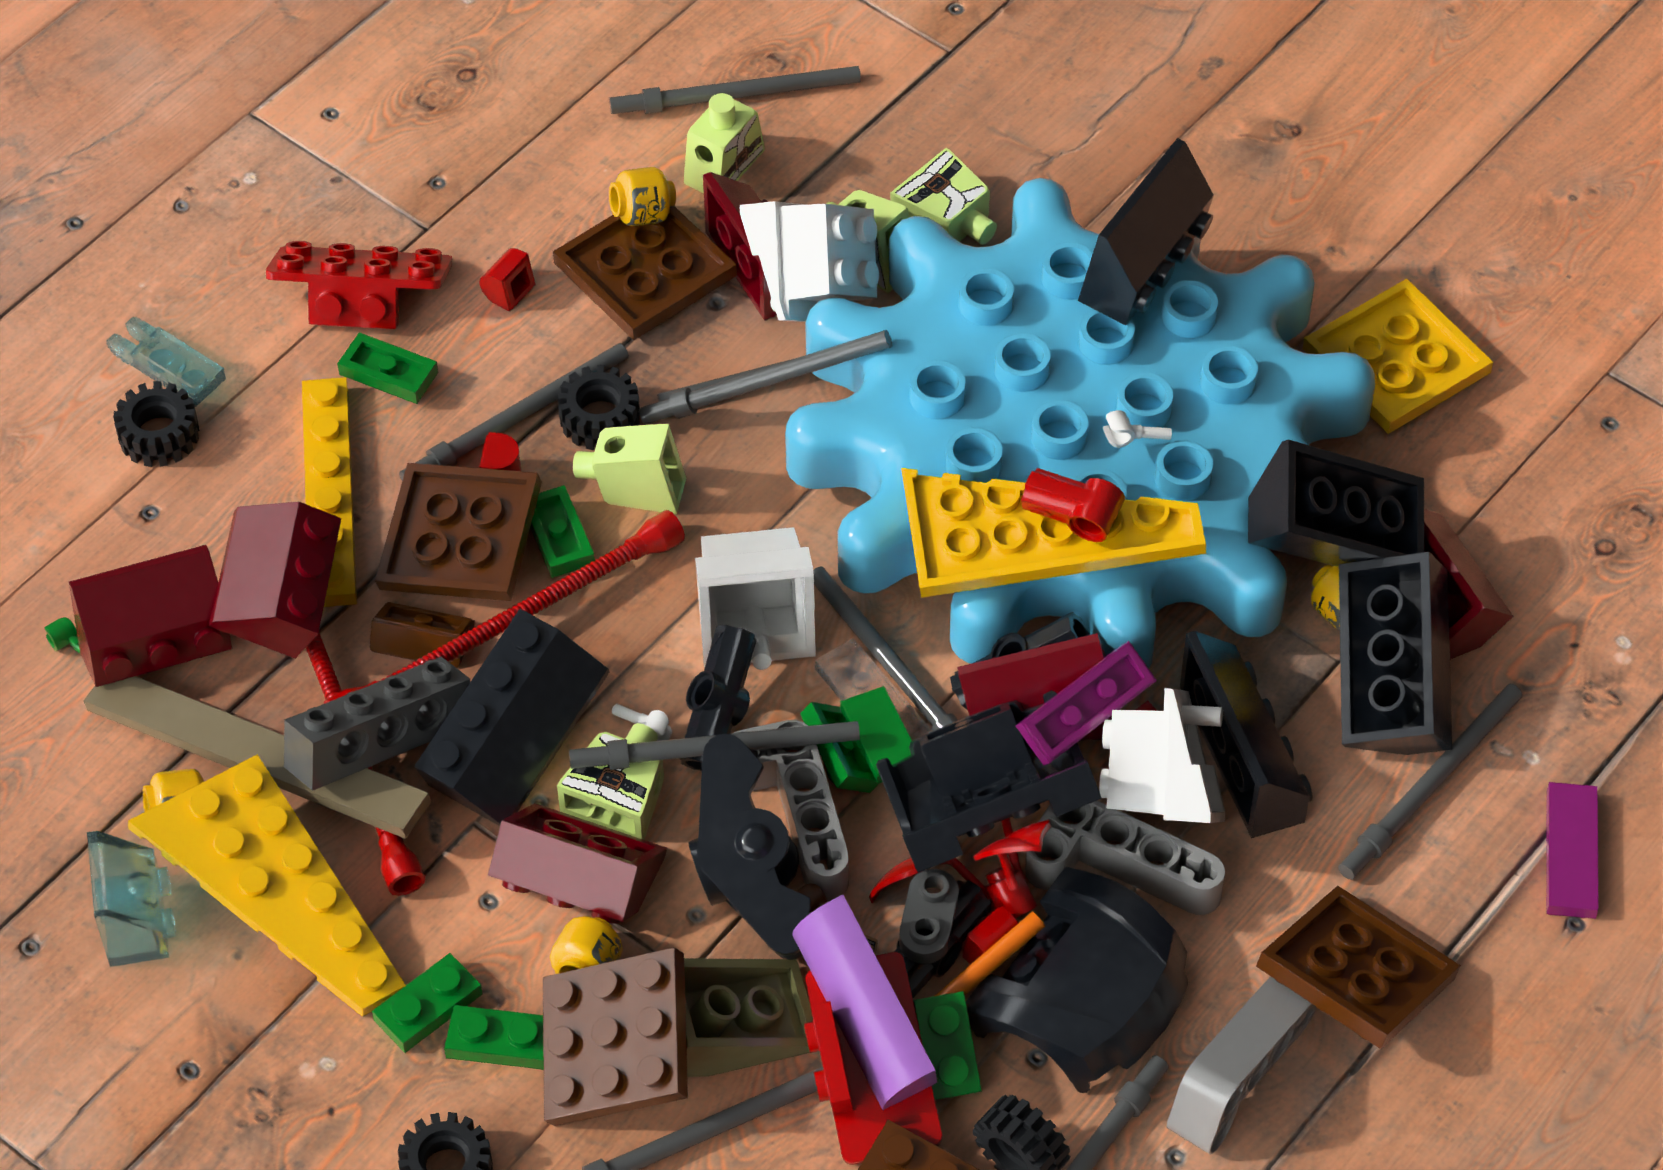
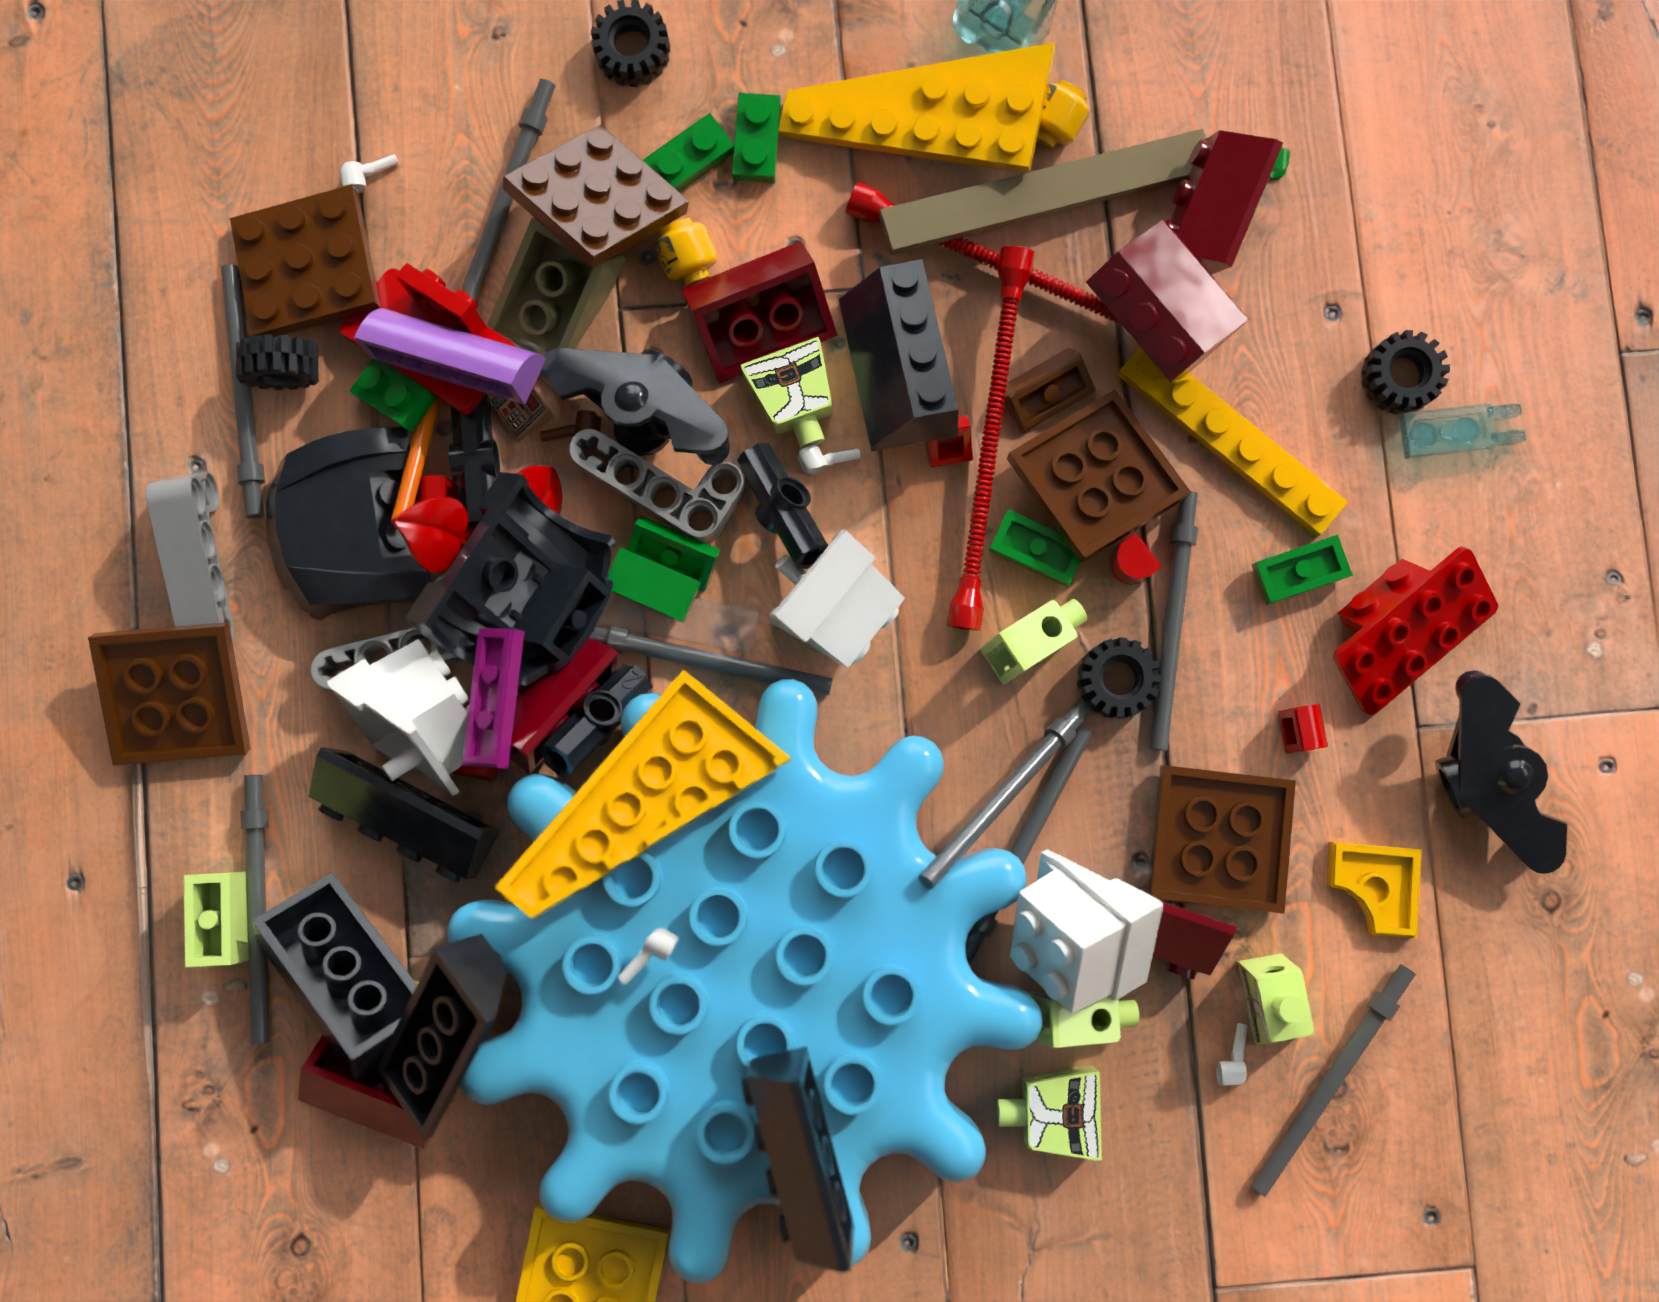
camera: 135 degrees right, 30 degrees up
dark grey brick [284,656,470,791] -> none
dark grey bar [569,721,860,770] -> none
yellow head [609,167,676,226] -> none
dark grey plate [899,869,959,964] -> none
red piece [1021,468,1125,542] -> none
magenta tile [1546,782,1598,919] -> none
none -> yellowish green brick [184,871,249,967]
none -> white hand [1216,1023,1248,1086]
none -> yellow tile [1327,842,1422,938]
none -> black piece [1435,670,1567,874]

